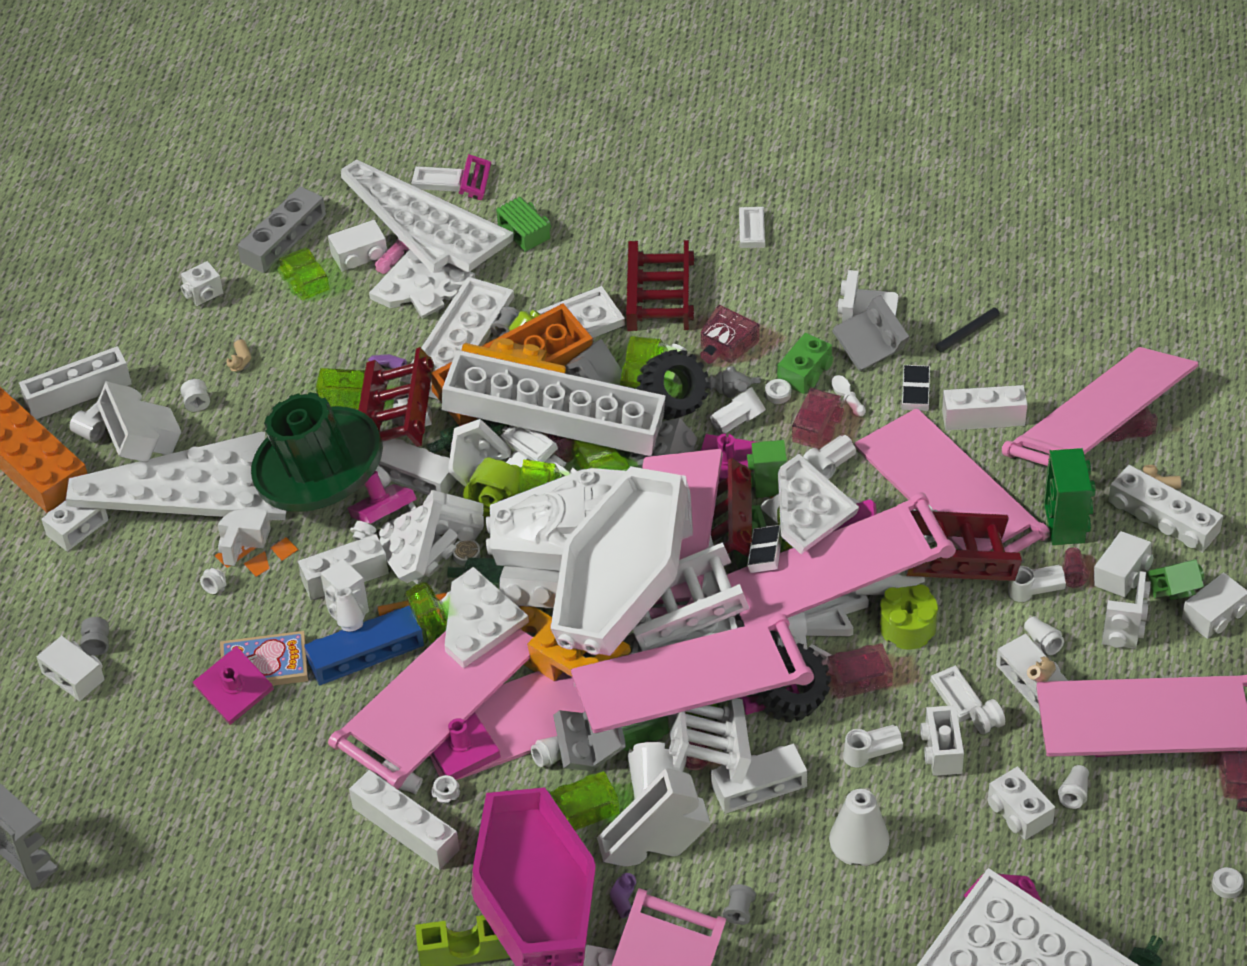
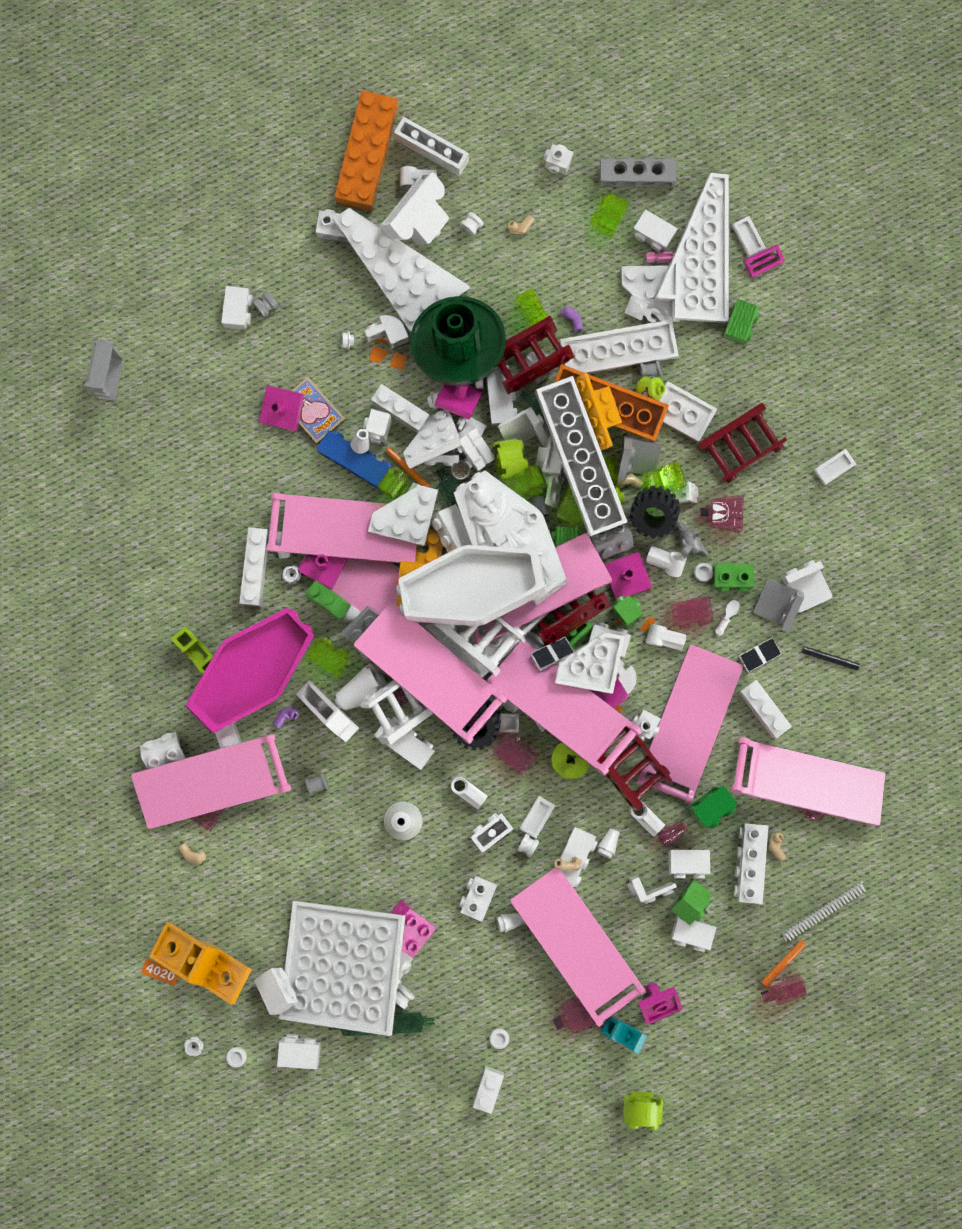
camera: 55 degrees right, 35 degrees up
none -> bright green brick [305,581,351,620]

